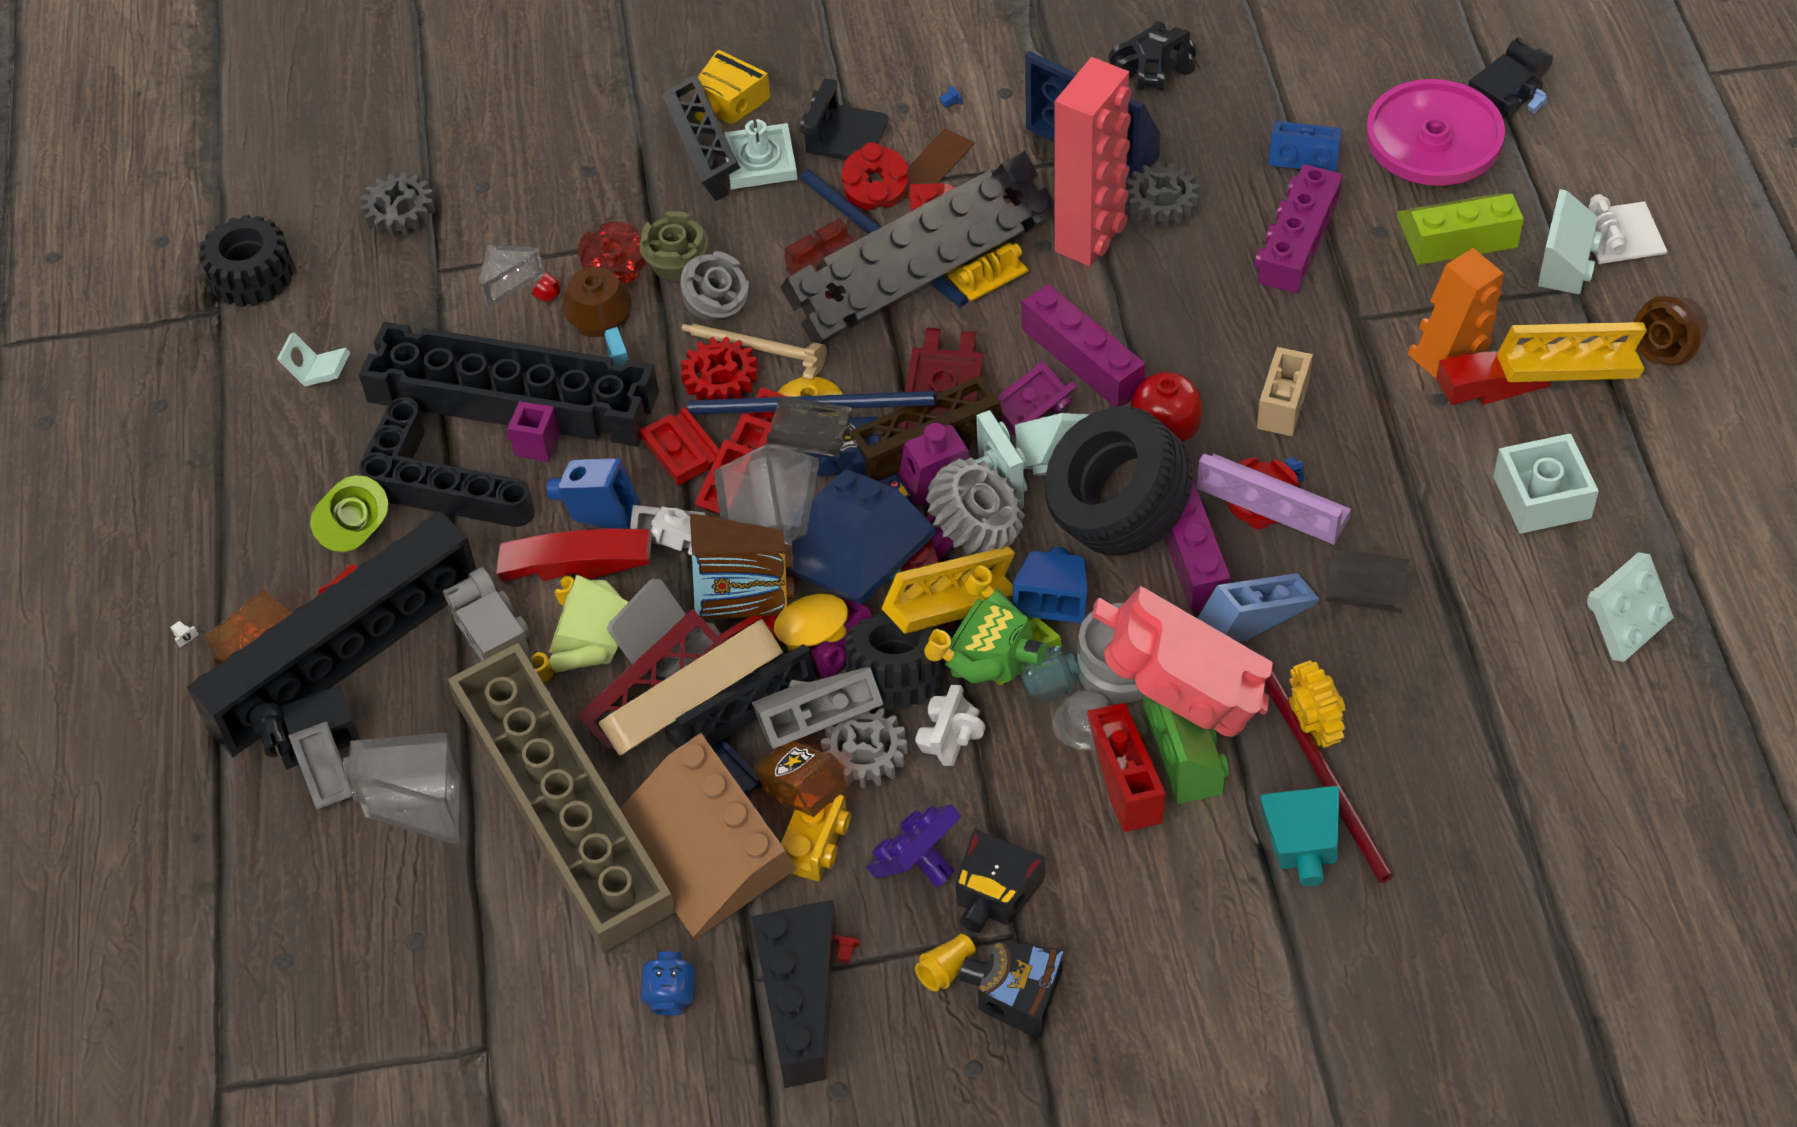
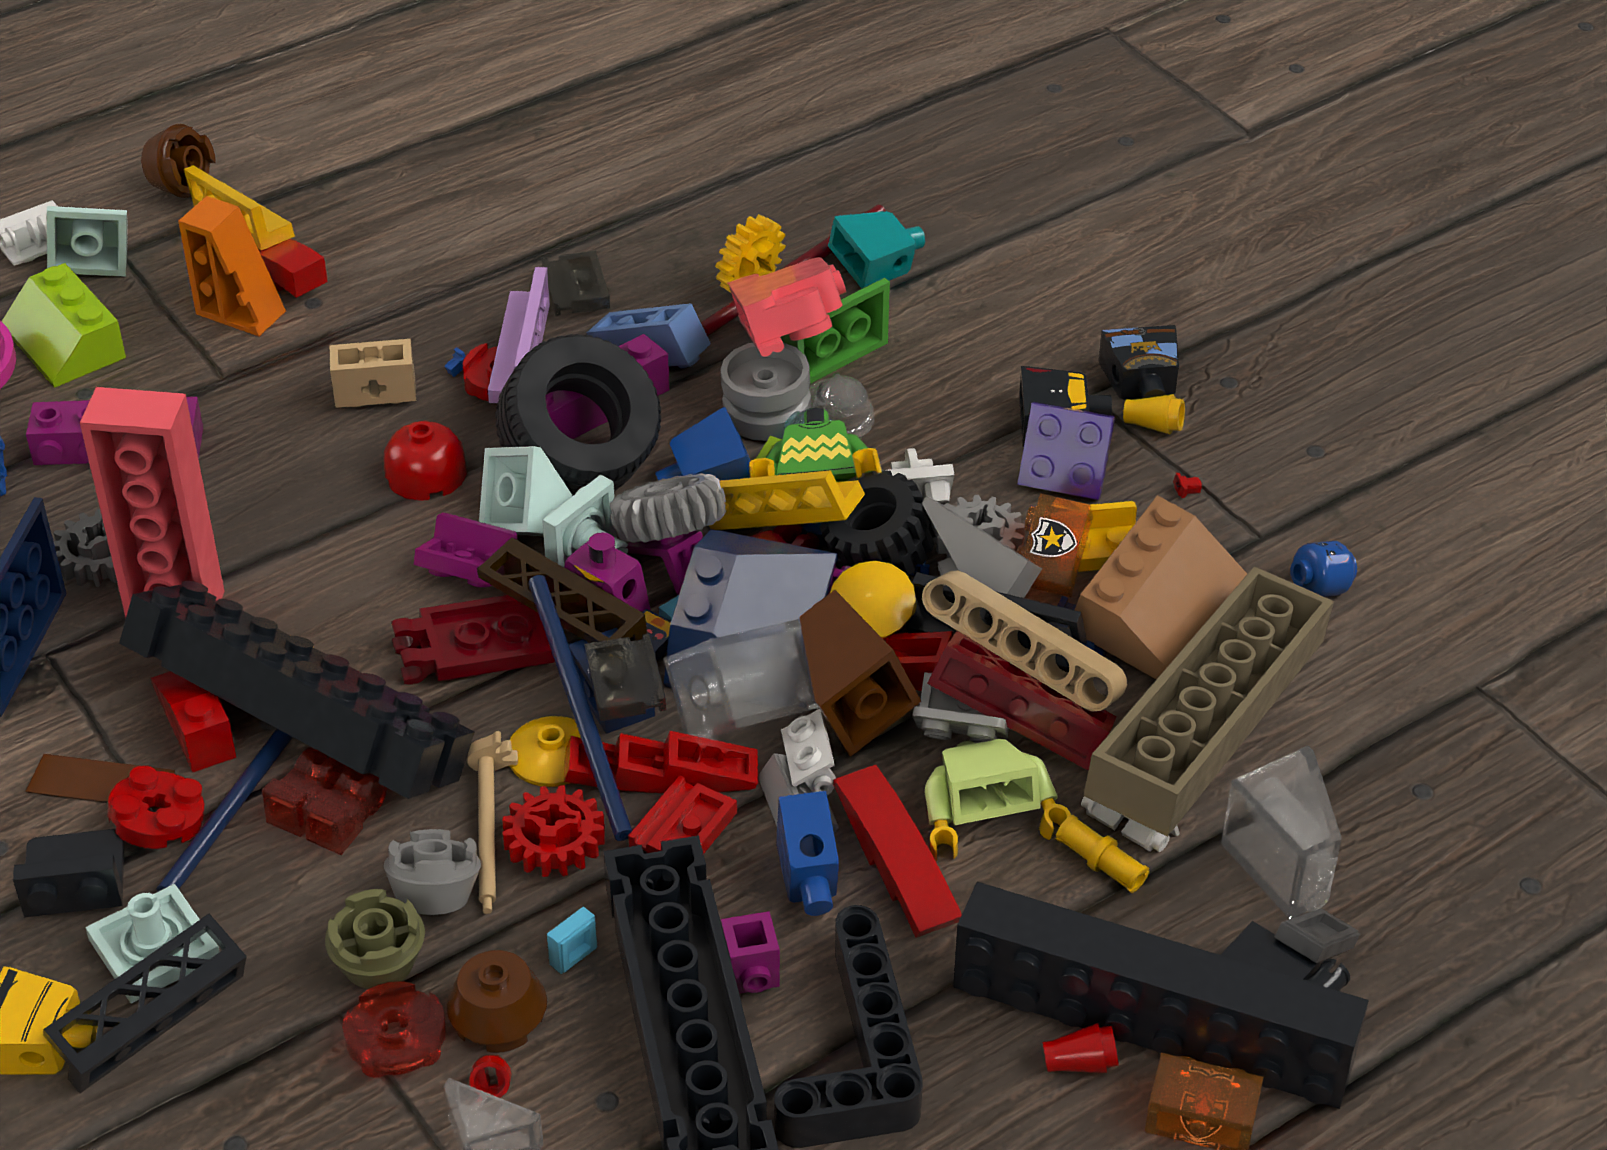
camera: 120 degrees left, 10 degrees down
lime piece [310,475,388,553] -> none
light grey hinge [443,567,531,661] -> none
black wedge [751,900,836,1088] -> none
magenta brick [1021,284,1146,407] -> none
red slope [1087,702,1166,832] -> none
light aqua brick [1493,433,1599,534] -> none
light aqua plate [1587,552,1674,662] -> none

